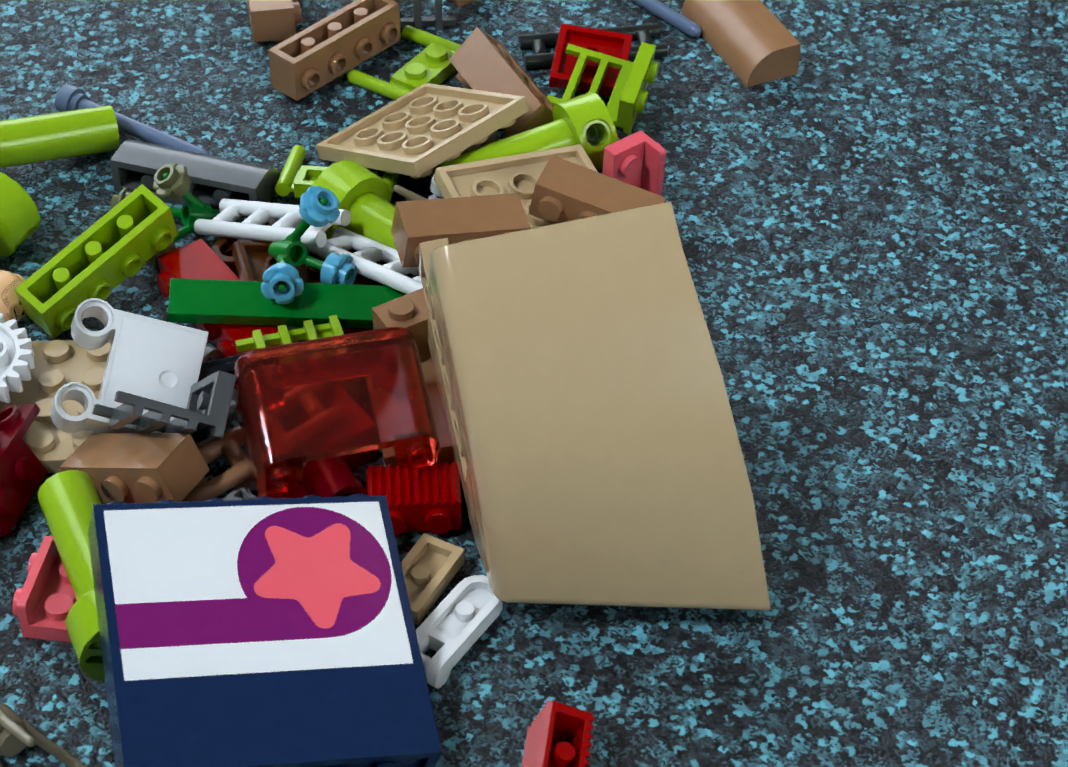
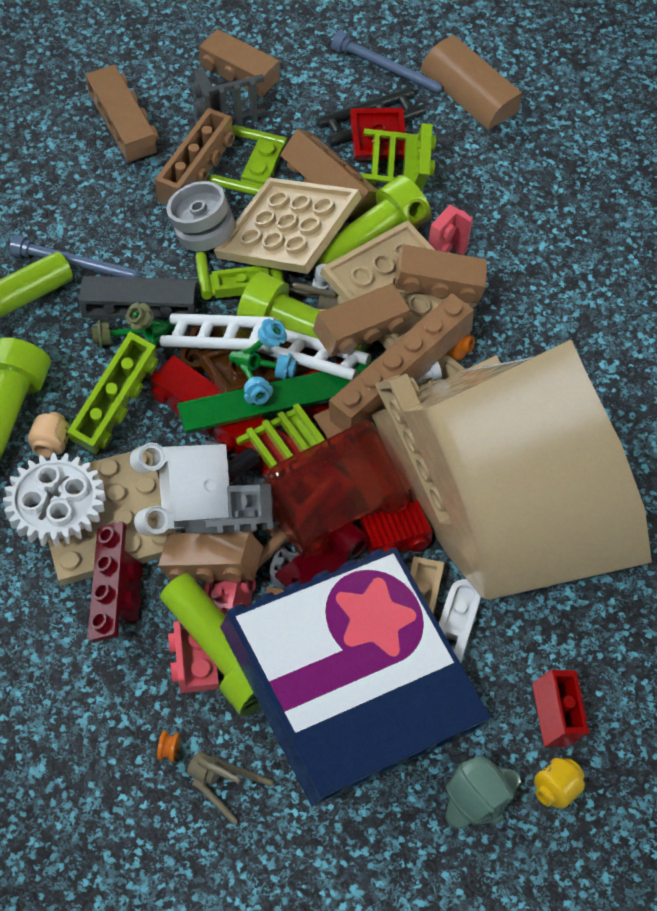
camera: 15 degrees left, 15 degrees up
none -> light grey wheel [166,181,236,252]

